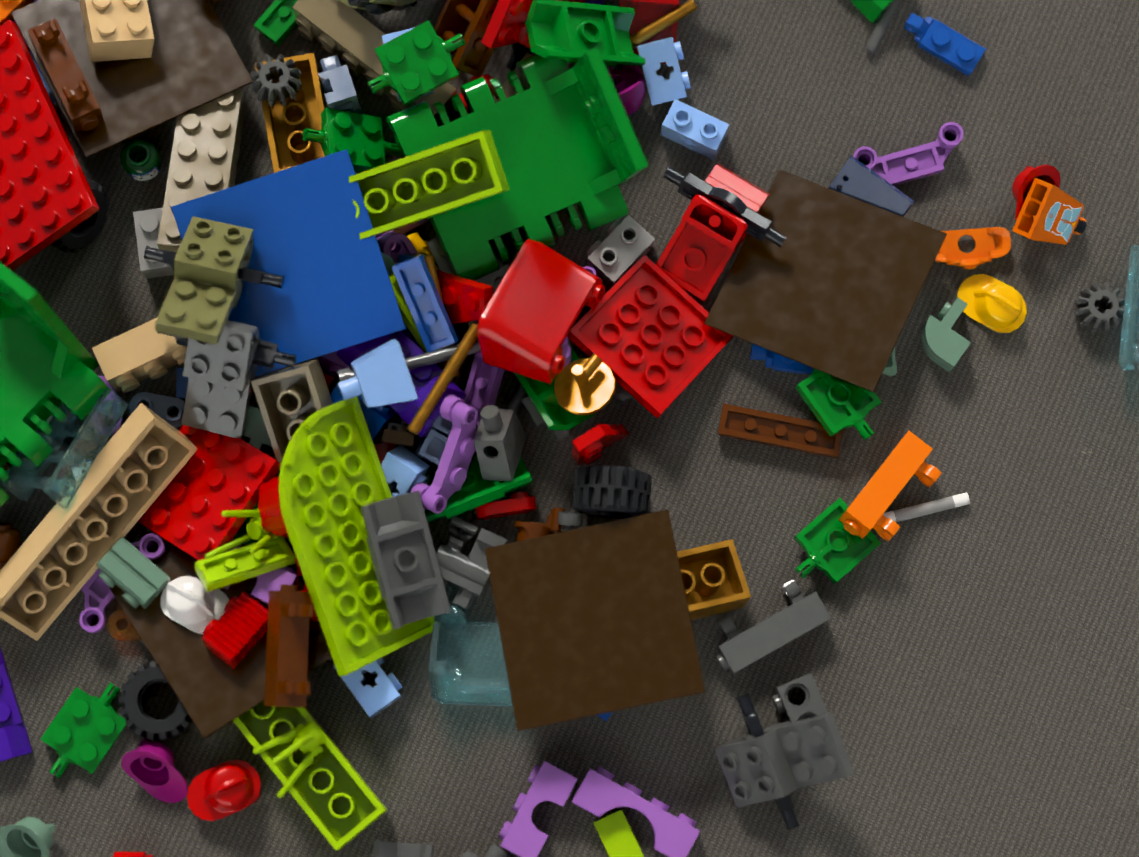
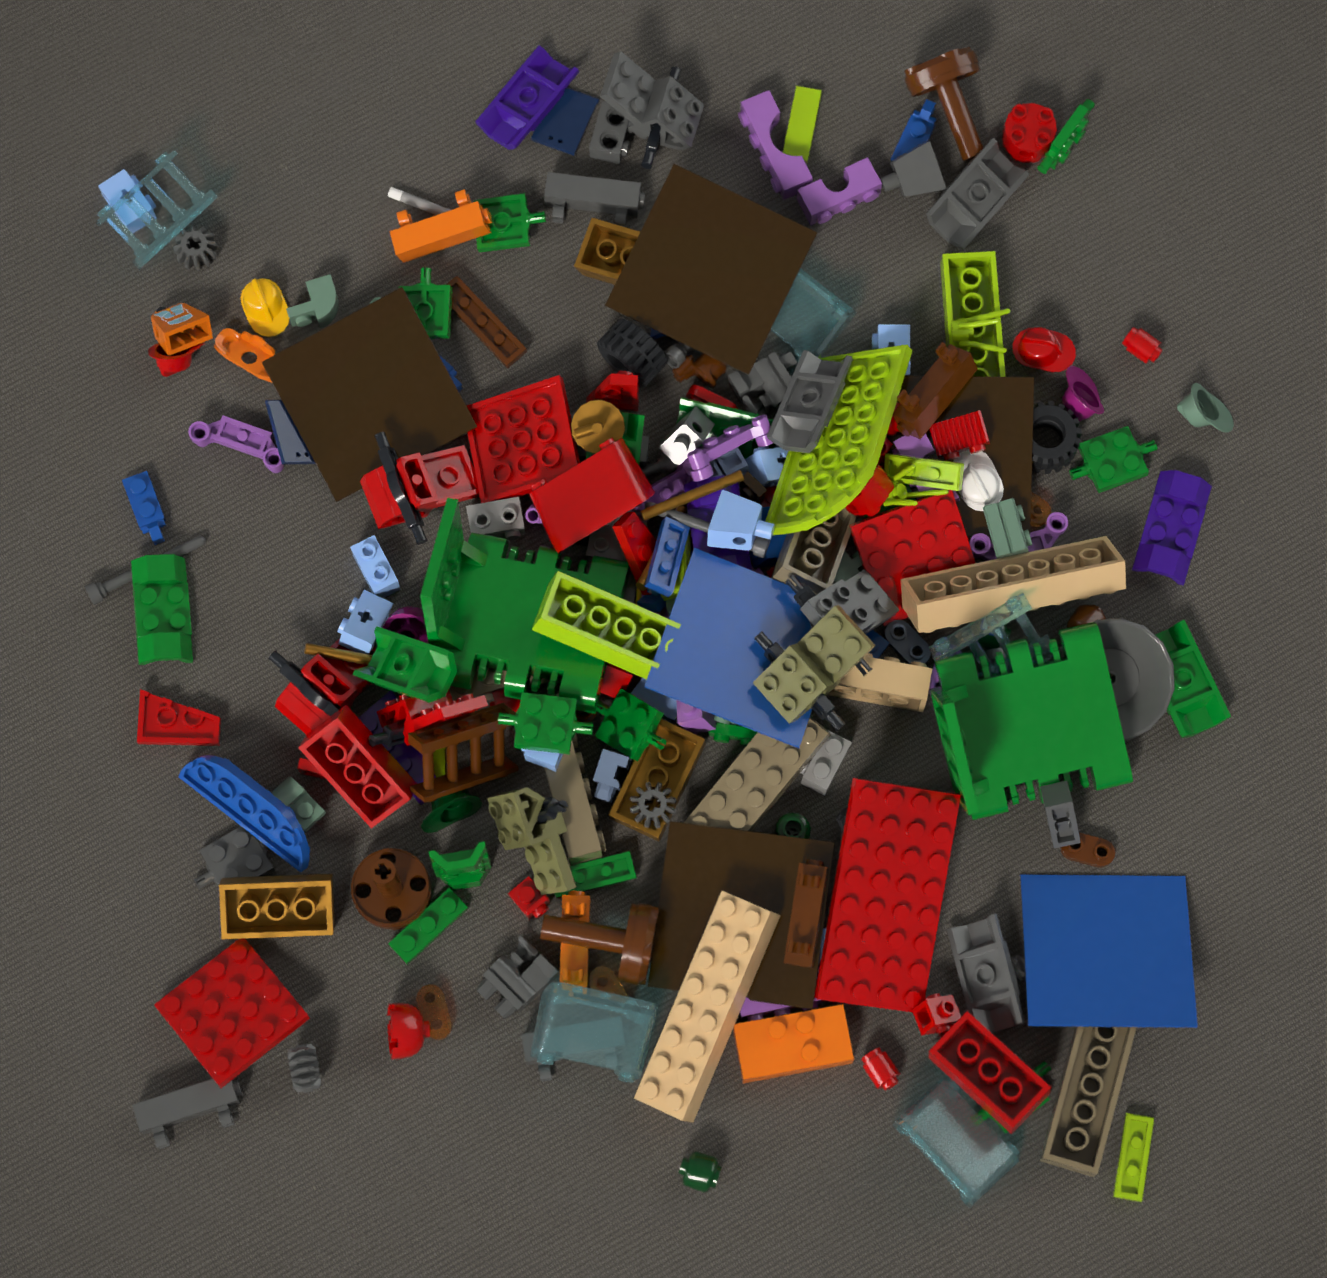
camera: 140 degrees left, 5 degrees down
none -> dark purple piece [475,45,579,150]
none -> dark blue container [531,87,599,156]

